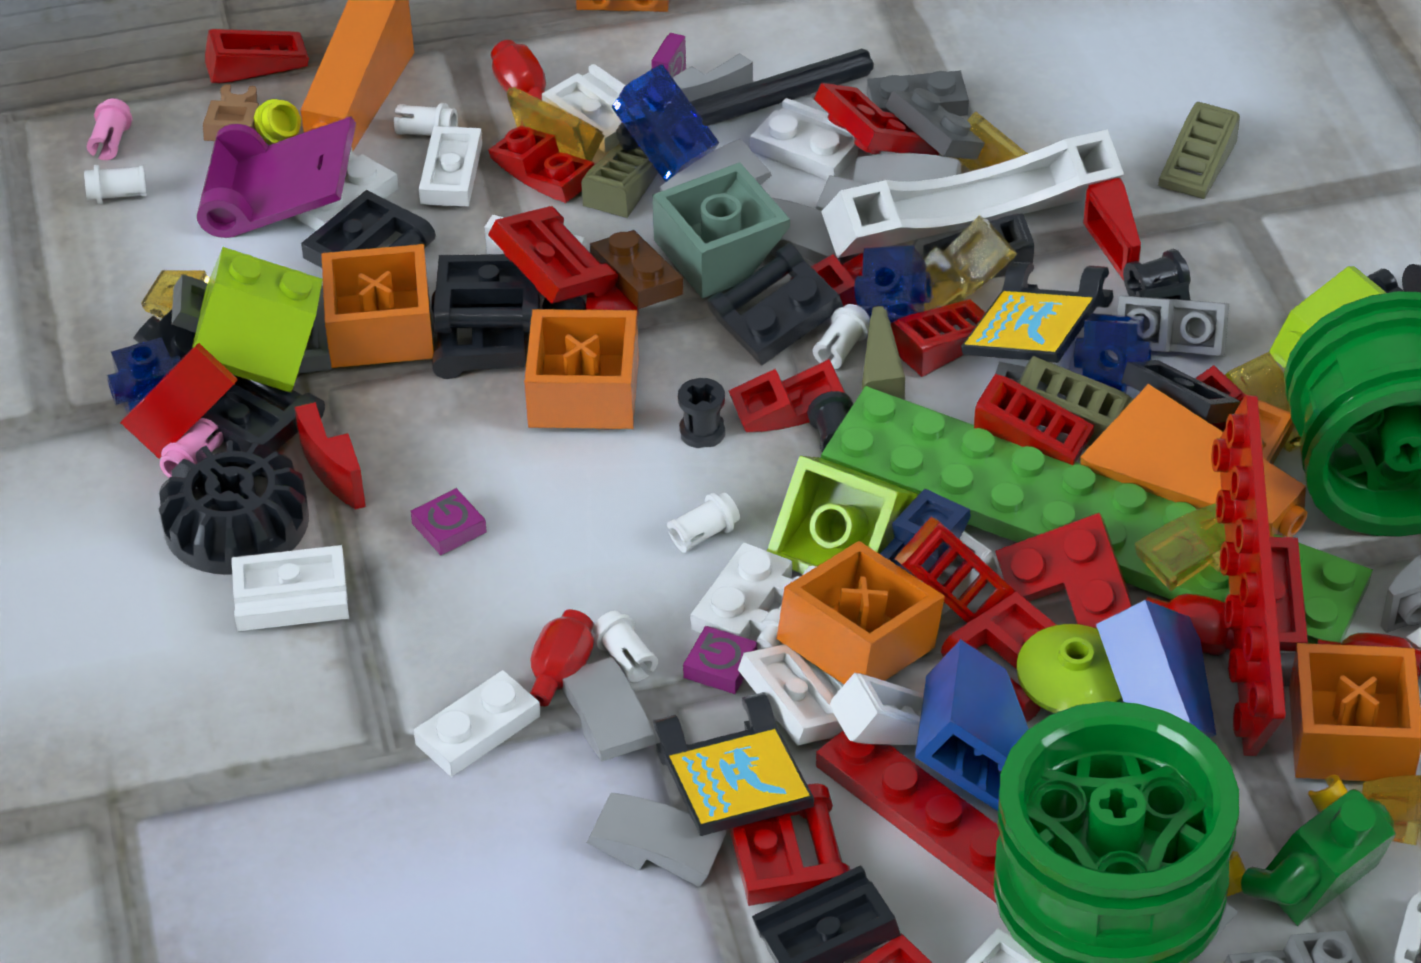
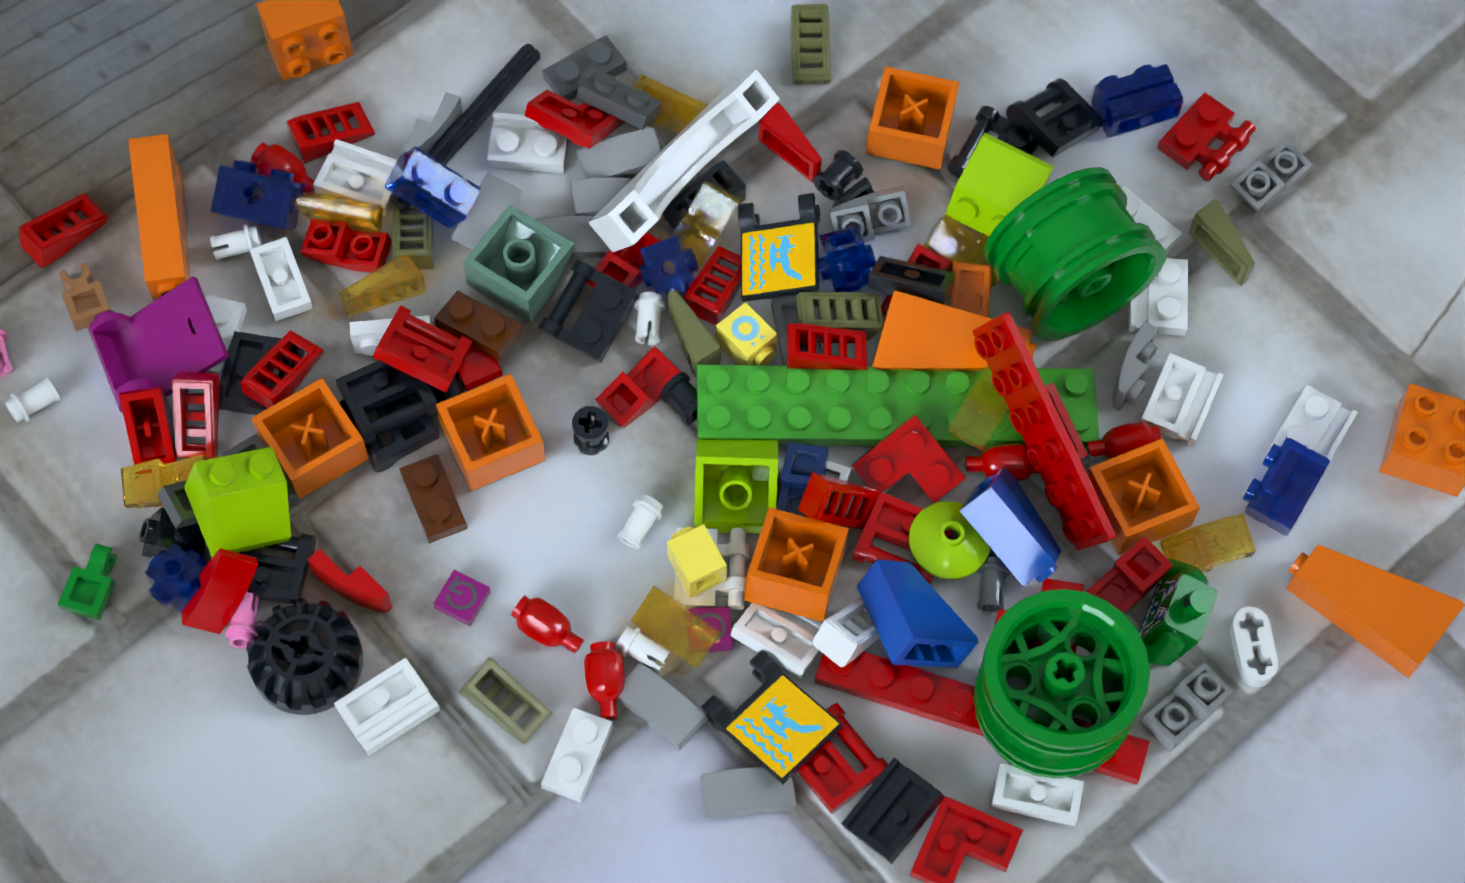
camera: 30 degrees left, 20 degrees up
neon yellow plate [254,99,301,145] -> none
magenta tile [651,33,686,98] -> none
none -> green plate [58,543,117,621]
none -> red slope [119,386,176,471]
none -> red slope [172,372,219,459]
none -> clear blue brick [211,159,305,229]
none -> red slope [240,330,324,408]
none -> red slope [287,102,375,164]
none -> clear yellow slope [339,254,426,316]
none -> reddish brown plate [399,454,467,544]
none -> olive slope [459,657,553,745]
none -> red plant [511,595,584,654]
none -> clear yellow slope [631,585,721,669]
none -> light yellow brick [667,524,727,598]
none -> light yellow brick [716,302,778,365]
none -> orange brick [866,66,960,170]
none -> red slope [1086,535,1173,615]

